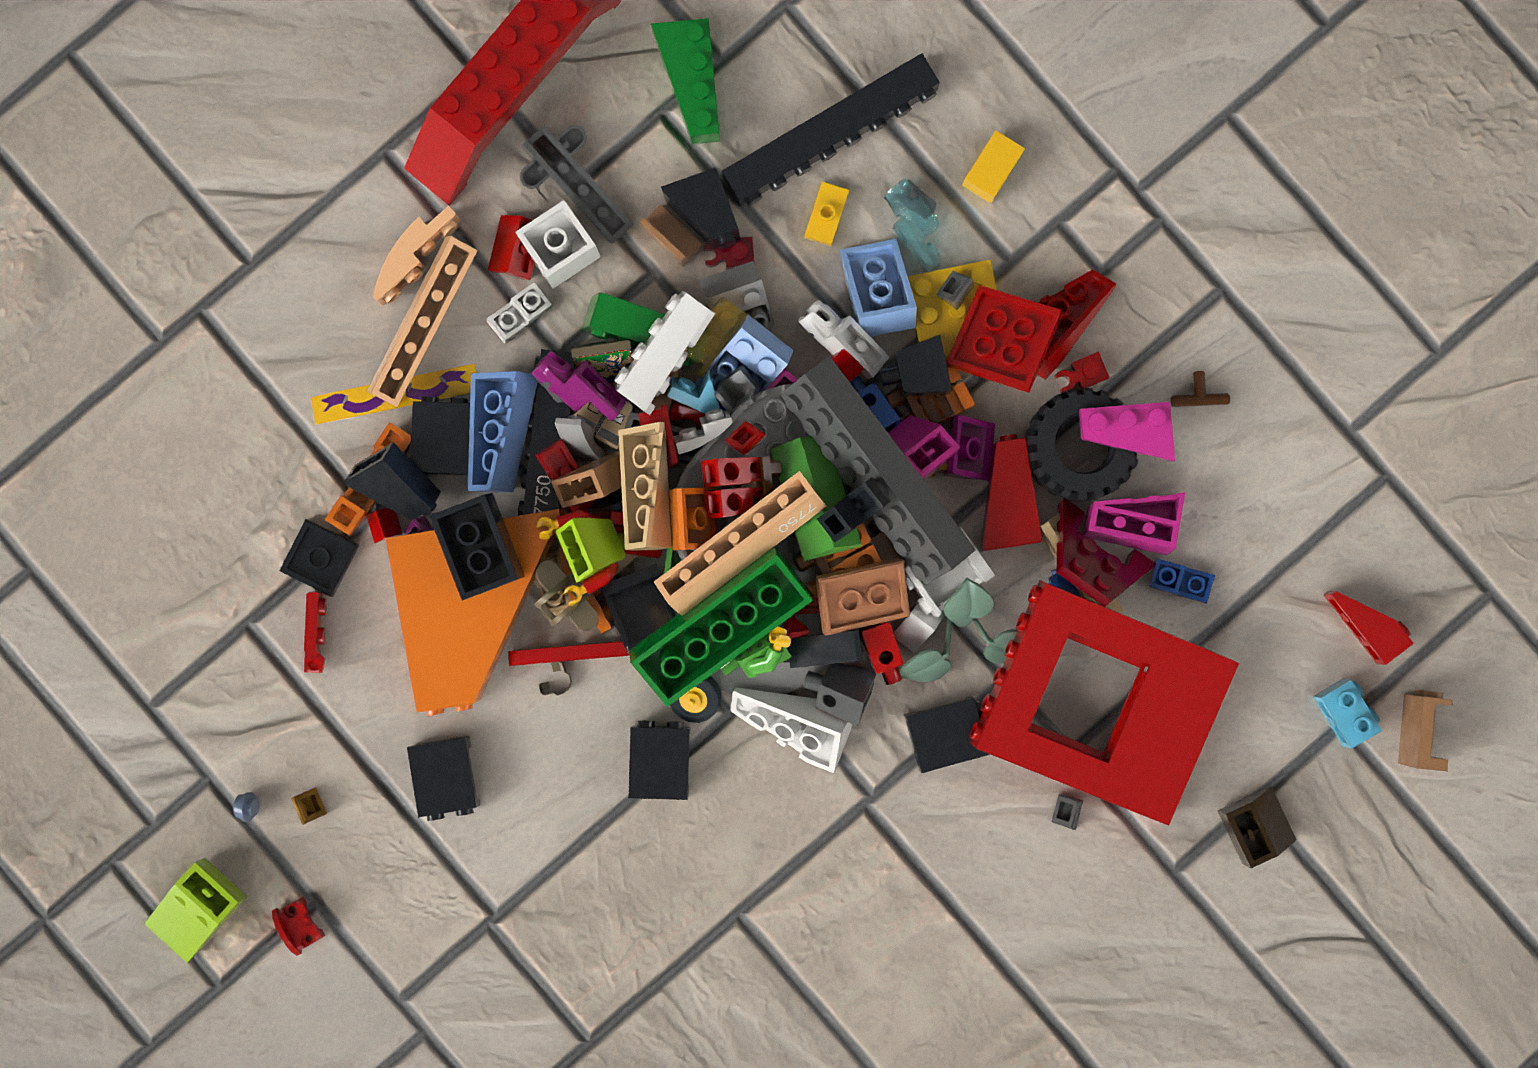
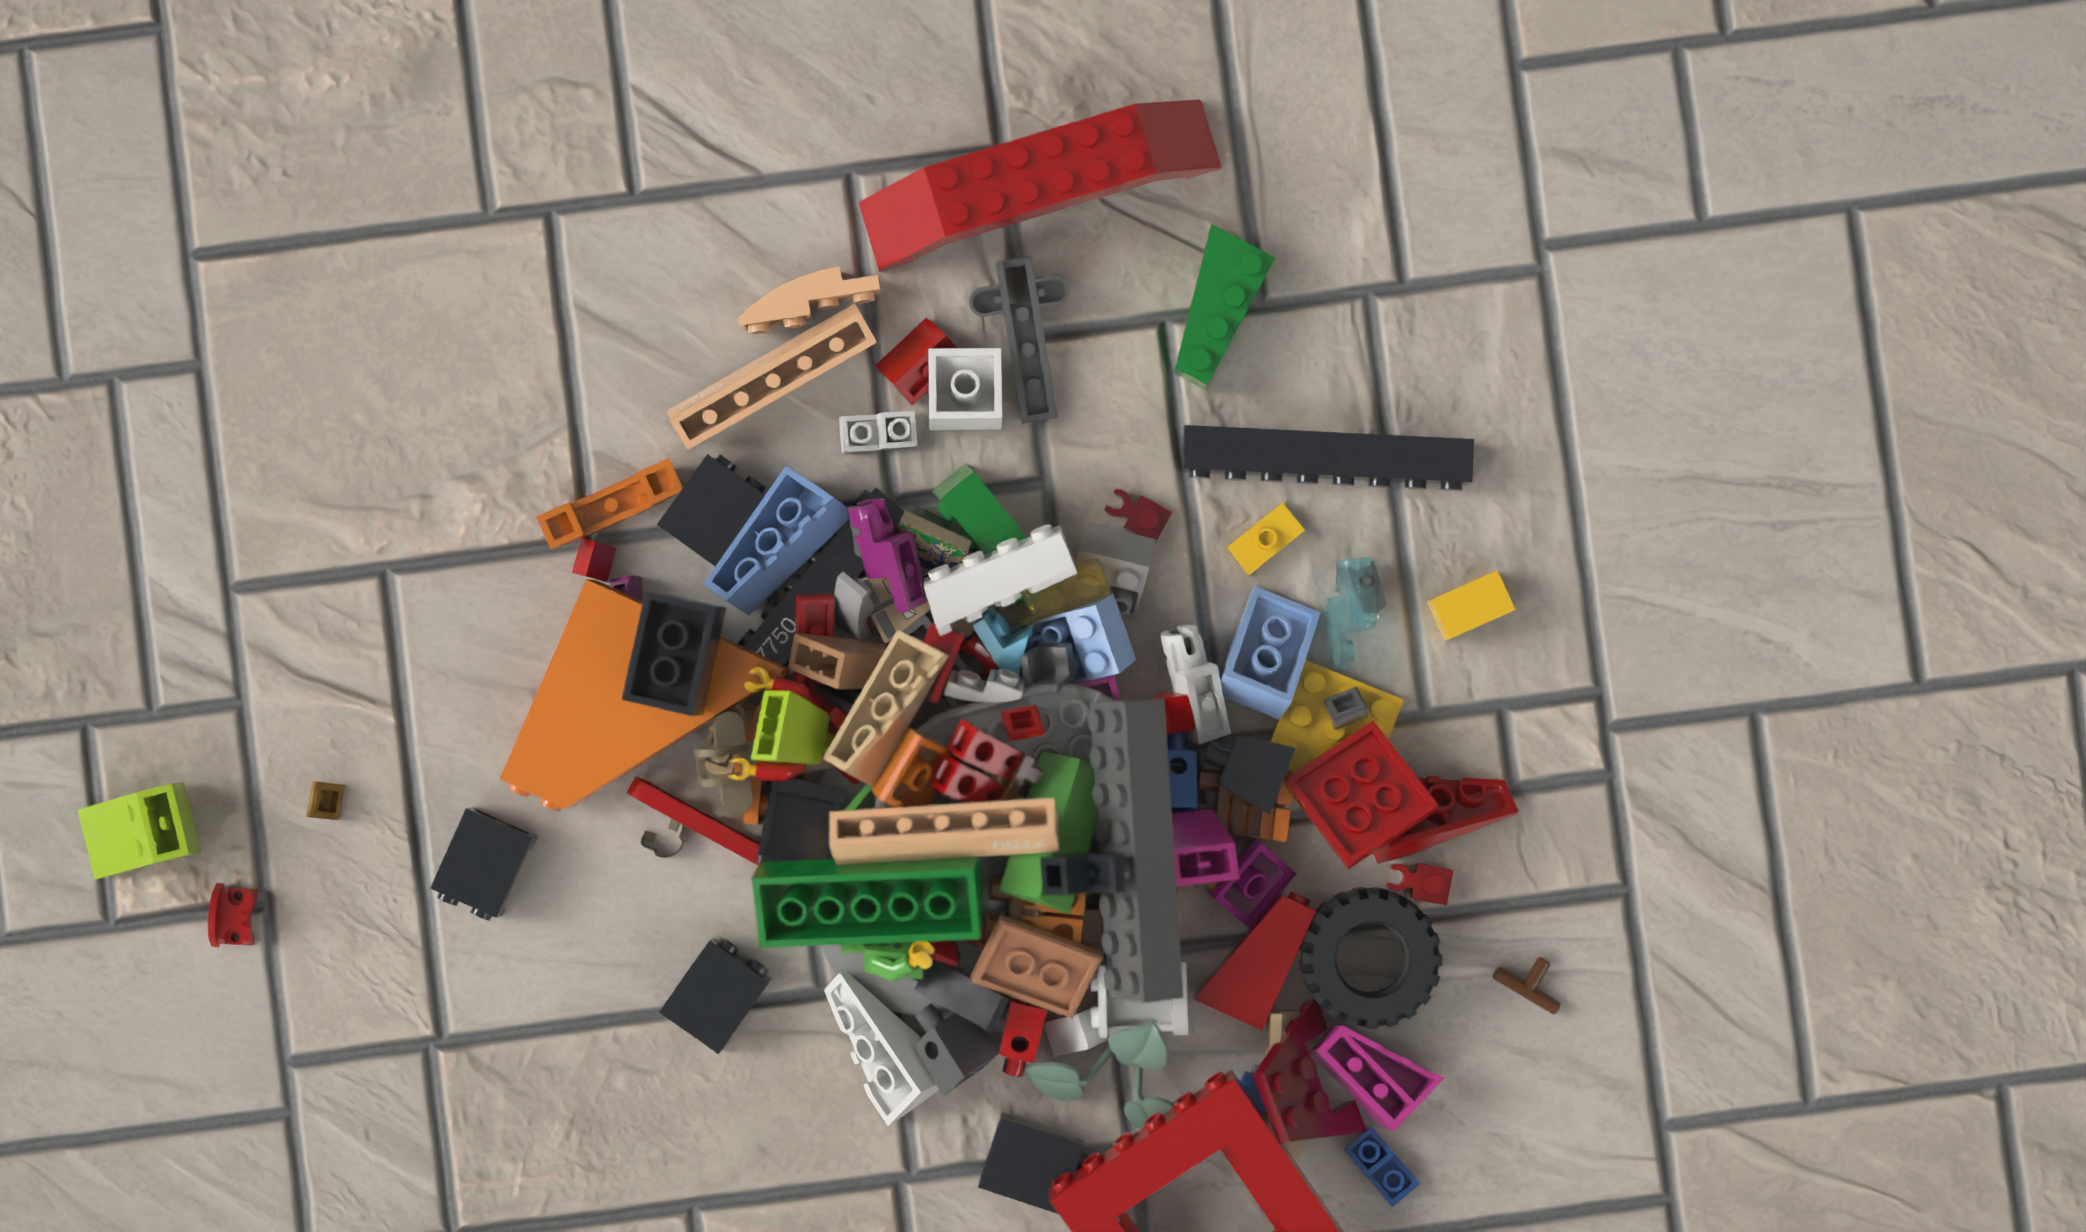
camera: 30 degrees right, 0 degrees up
sand blue plate [233,792,260,822] -> none
black tile [279,519,359,597] -> none
red hinge [304,592,327,673] -> none
yellow sticker [310,364,476,425] -> none
black slope [344,442,441,521] -> none
medium nougat panel [639,205,703,266] -> none
black slope [661,168,741,249] -> none
black wheel [670,676,721,723] -> none
dark pink wing [1079,402,1175,462] -> none

